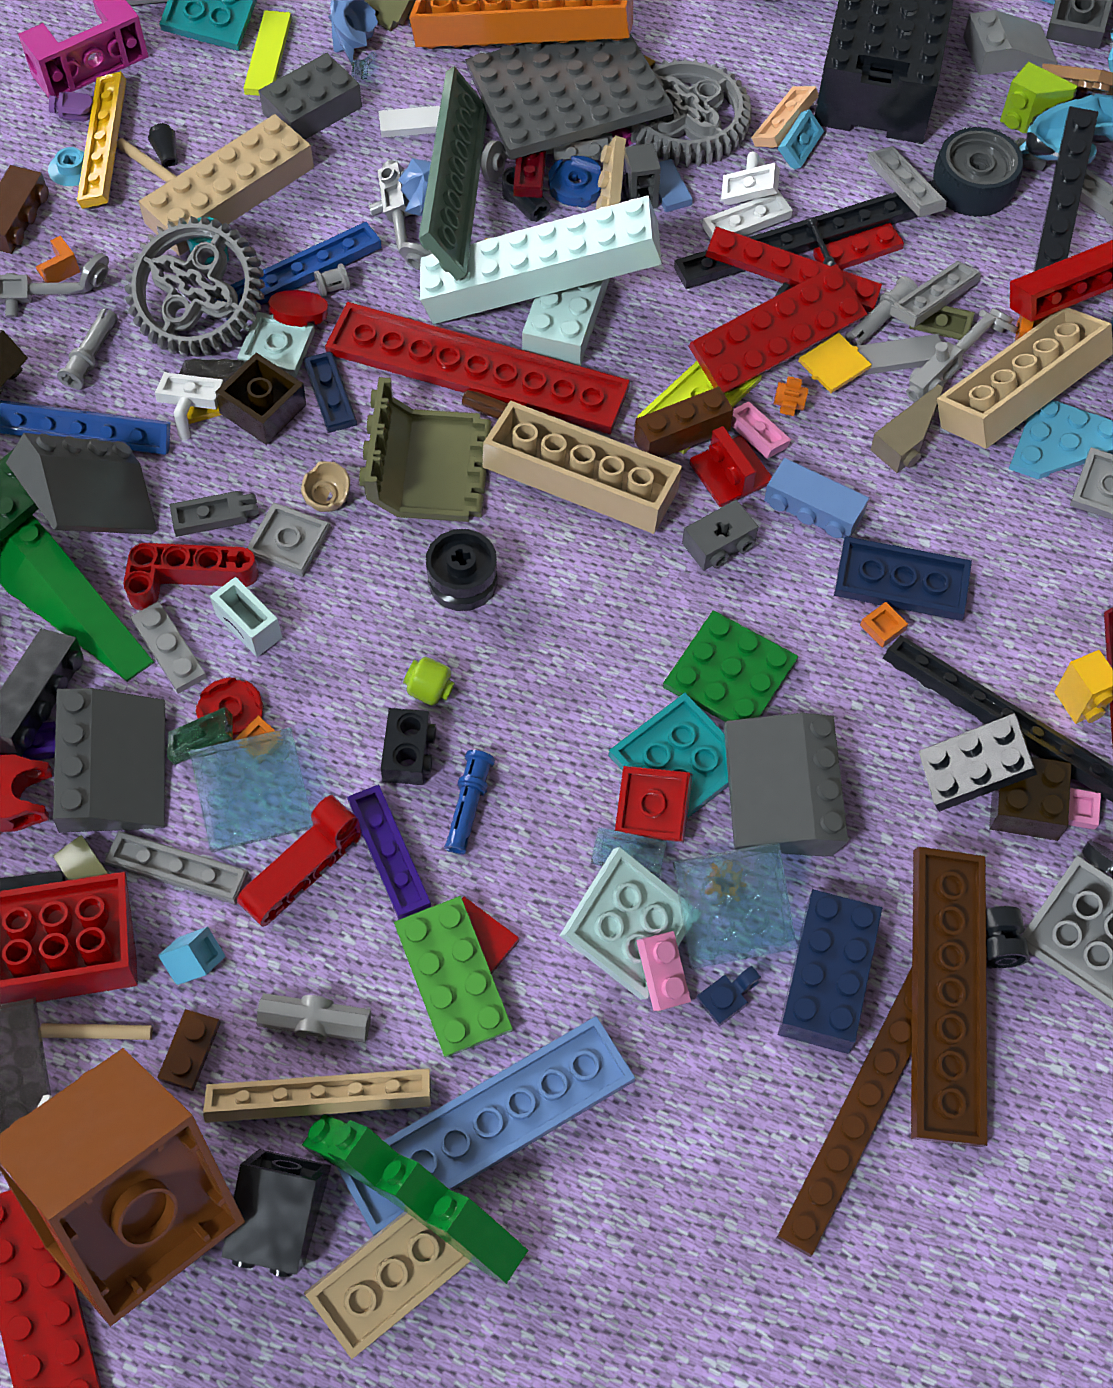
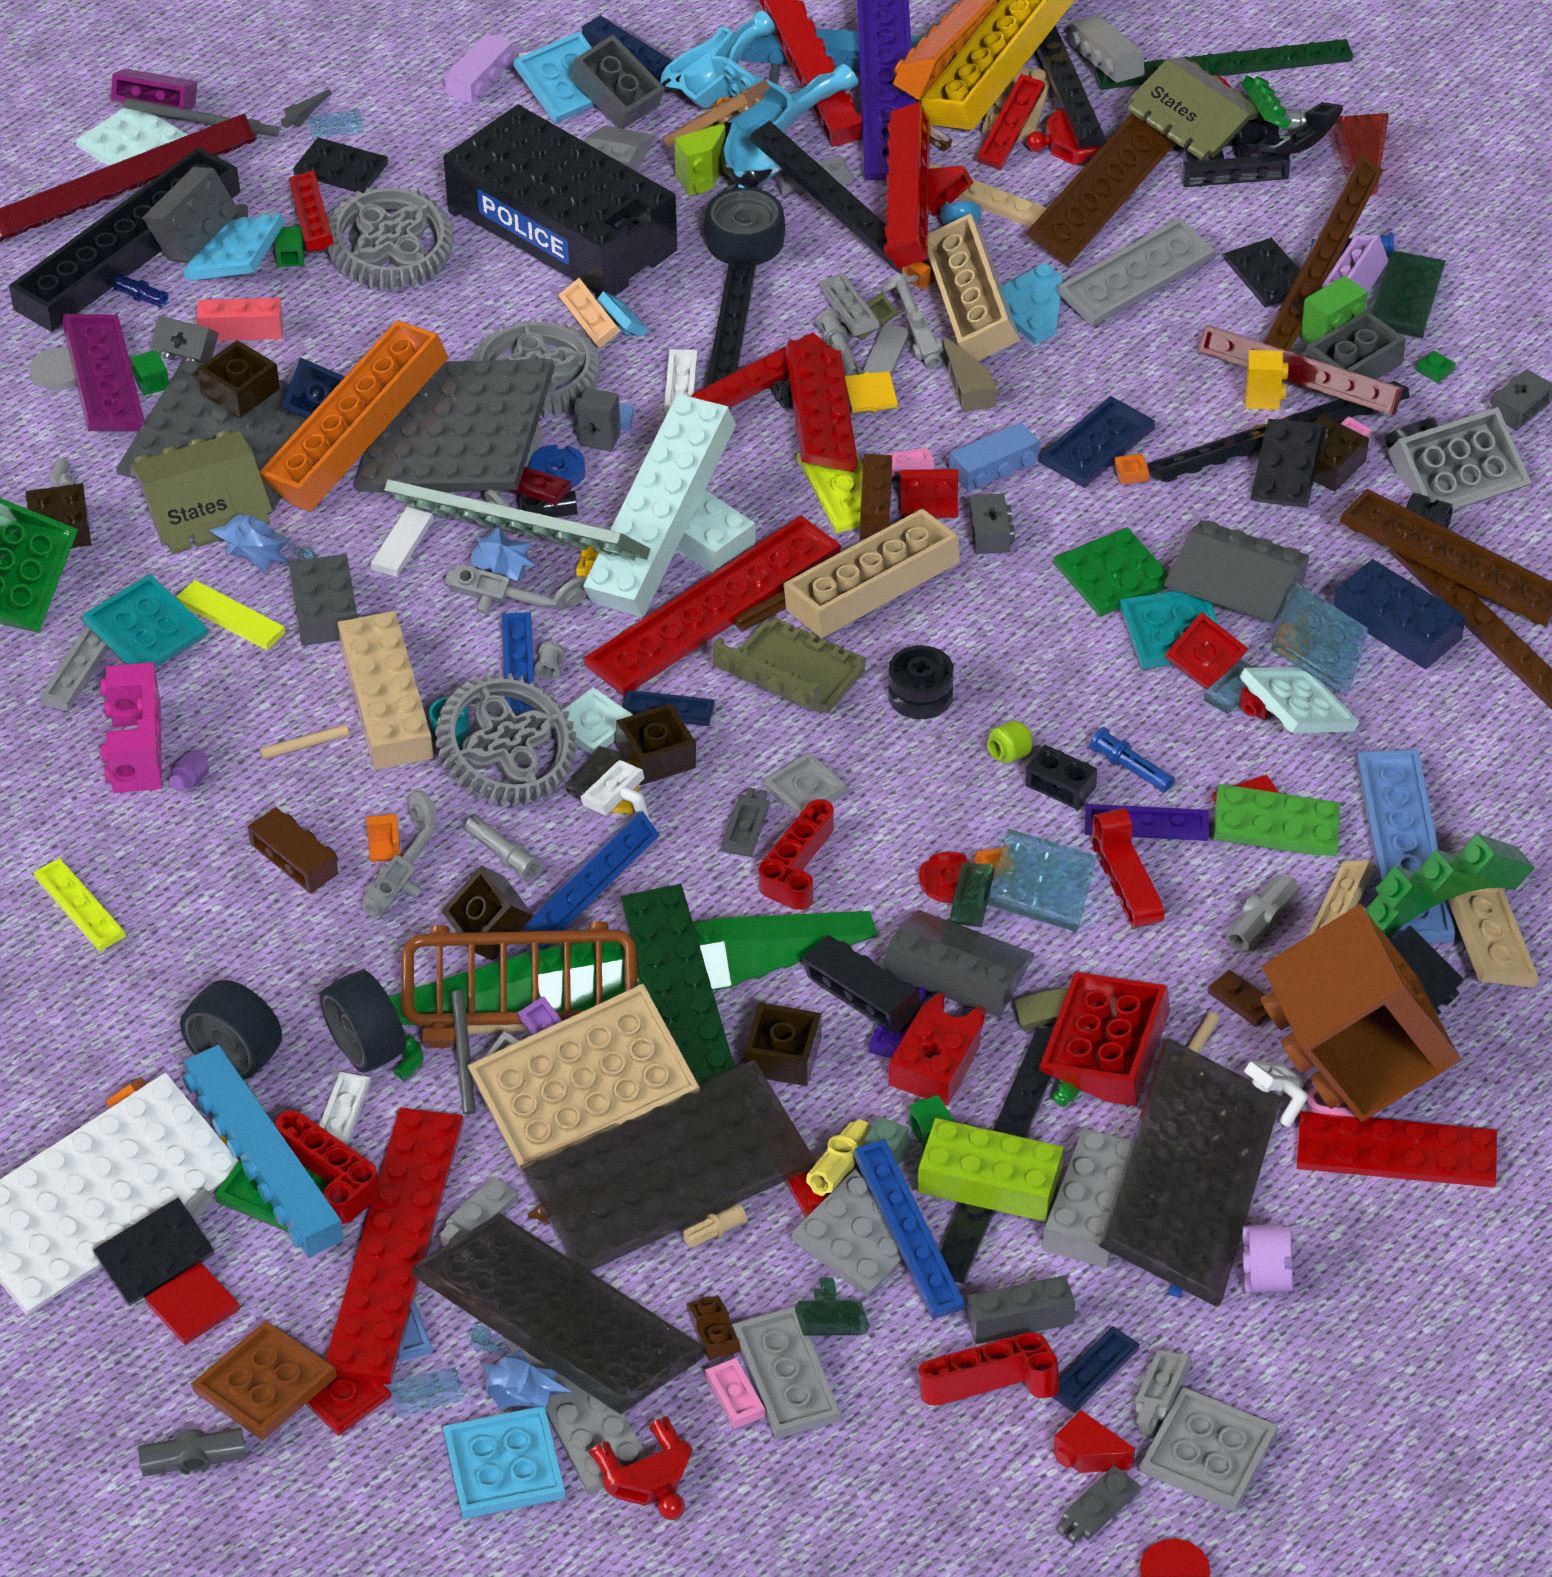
camera: 60 degrees left, 15 degrees down
dark grey slope [6,433,157,535] -> none
medium azure piece [48,147,84,186] -> none
yellow plate [77,71,127,209] -> none
light grey tile [104,831,249,905] -> none
light grey plate [130,601,207,694] -> none
black cone [148,123,178,168] -> none
medium azure panel [158,926,226,985] -> none
light aqua brick [210,577,283,657] -> none
red tile [268,290,329,327] -> none
tan hair [301,461,350,512] -> none
tan plate [596,135,626,210] -> none
bright pink plate [636,931,691,1011] -> none
dark blue plate [696,966,761,1027] -> none
white plate [721,151,780,205] -> none
orange gear [773,376,808,416] -> none
black hinge [807,217,836,266] -> none
red plate [813,223,904,270] -> none
light grey tile [868,146,946,218] -> none

